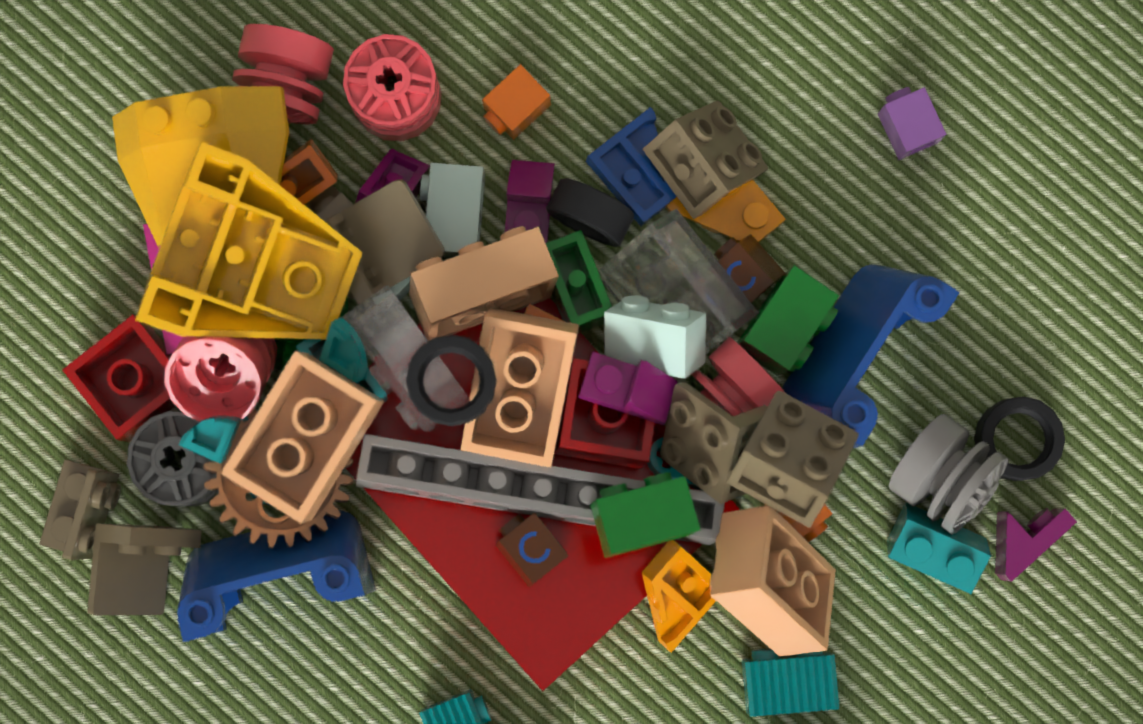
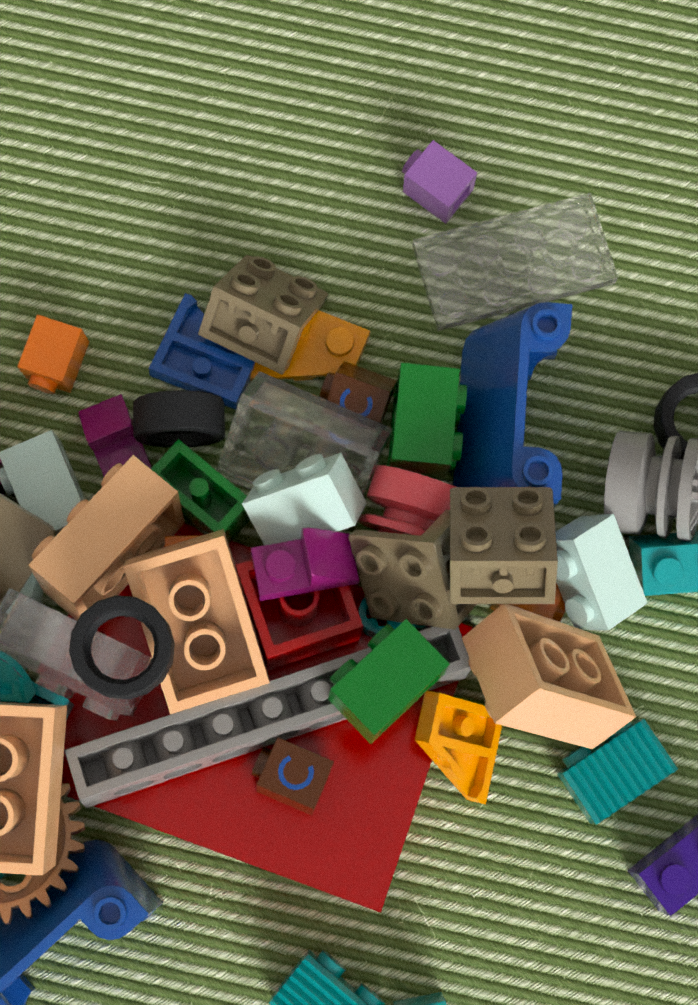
camera: 30 degrees left, 5 degrees down
none -> clear plate [412,193,618,331]
none -> light aqua brick [556,514,647,630]

